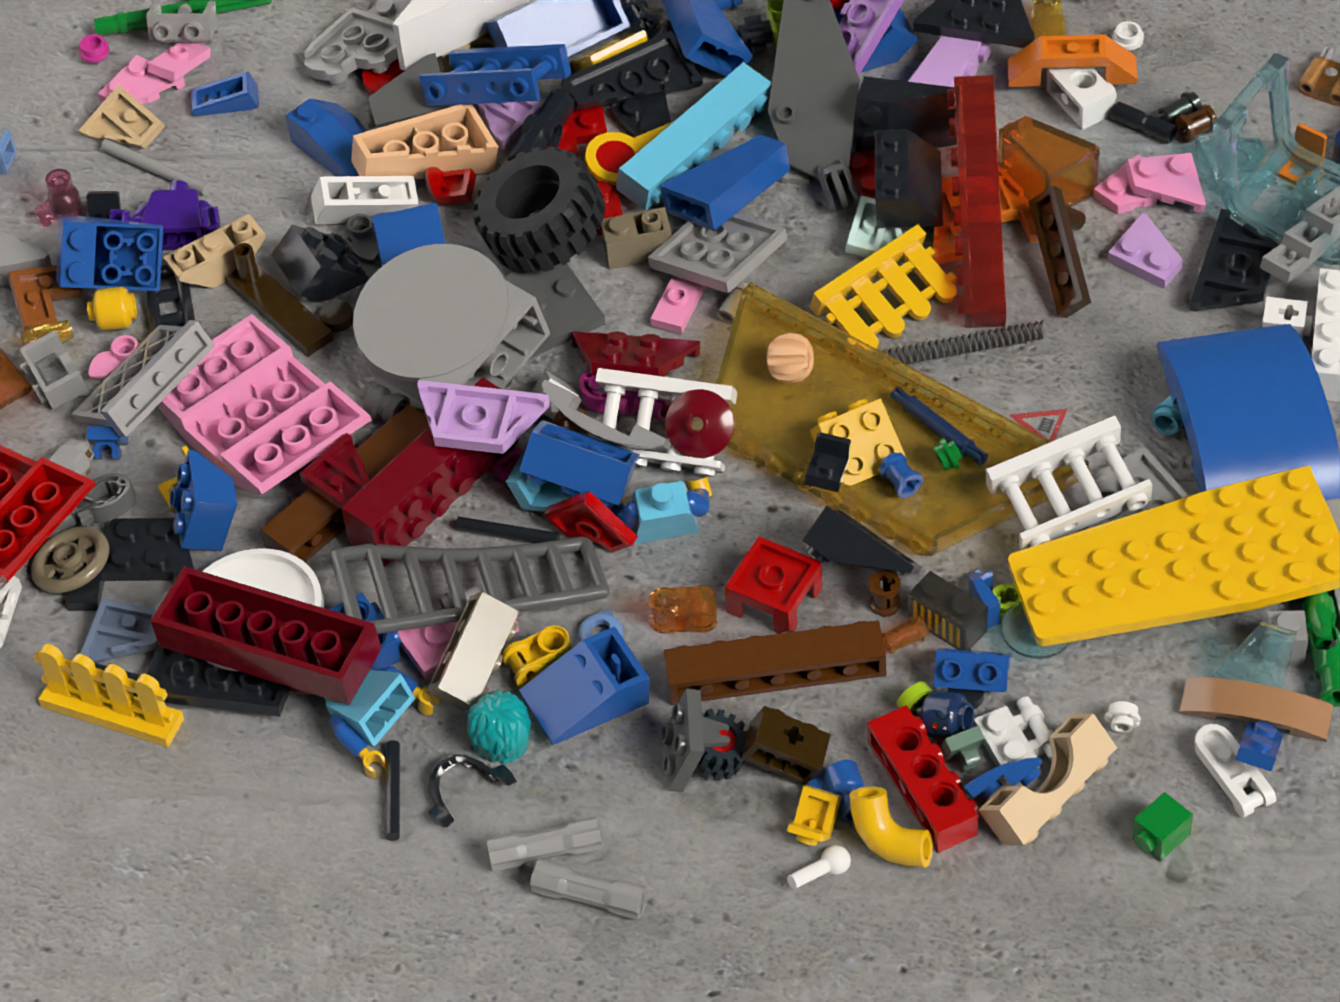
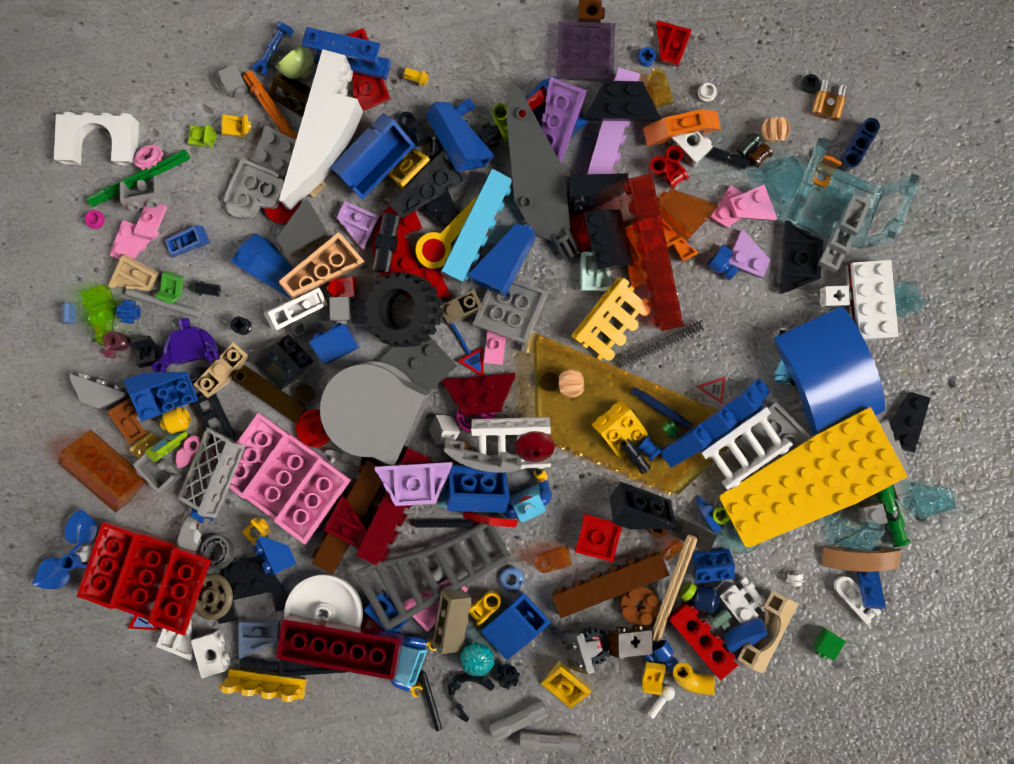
camera: 15 degrees left, 35 degrees up
blue fence [419,44,571,106] -> none
black bracket [804,432,851,492] -> none
dark brown piece [1028,186,1091,318] -> none
none -> clear neon green slope [80,284,116,347]
none -> blue gear [116,300,141,324]
none -> lime slope [145,431,188,462]
none -> bright green bracket [155,271,184,303]
none -> white brick [191,630,230,679]
none -> black pin [195,281,221,297]
none -> black bush [230,316,252,335]
none -> red tile [296,409,331,448]
none -> light grey brick [329,297,352,325]
none -> piece [451,323,484,376]
none -> black gear [495,663,520,690]
none -> dark brown tile [540,372,559,392]
none -> yellow slope [541,660,591,709]
none -> black pin [620,438,651,474]
none -> dark orange plate [620,586,659,625]
none -> red piece [648,146,689,190]
none -> tan axle [652,535,697,642]
none -> blue arch [660,378,770,468]
none -> blue piece [707,244,739,281]
none -> light nougat piece [761,117,790,142]
none -> black bush [801,74,820,93]

